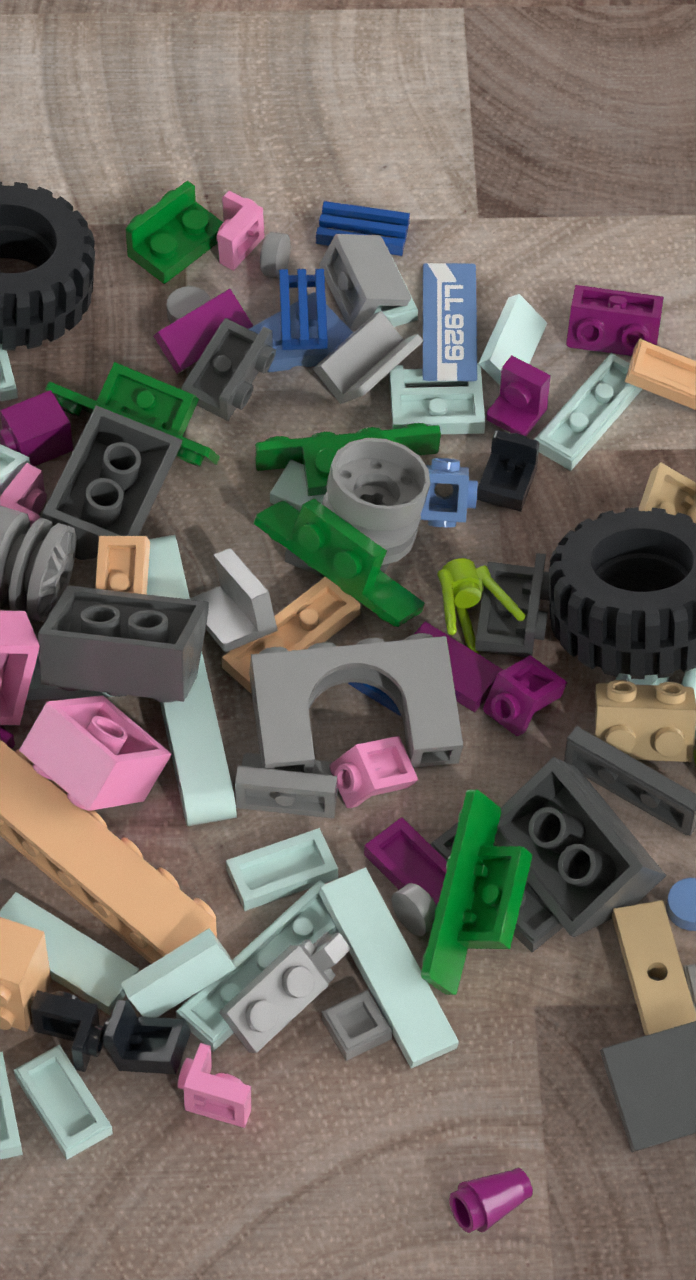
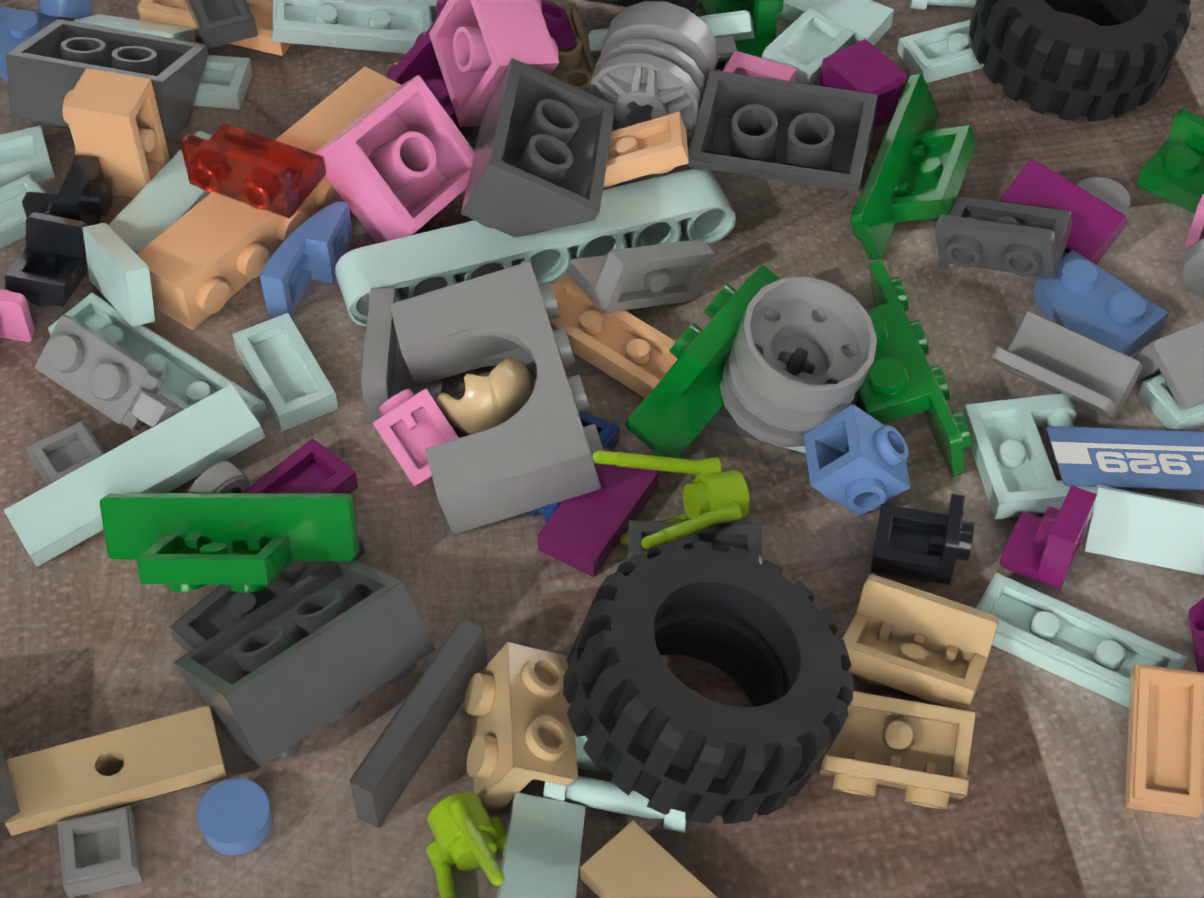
camera: 85 degrees right, 5 degrees down
blue tile [279,269,328,350] -> none
magenta bracket [483,655,568,736] -> none
none -> clear red bracket [180,123,326,219]
none -> medium blue slope [260,200,355,317]
none -> tan hair [436,356,535,437]
none -> tan bracket [843,574,999,711]

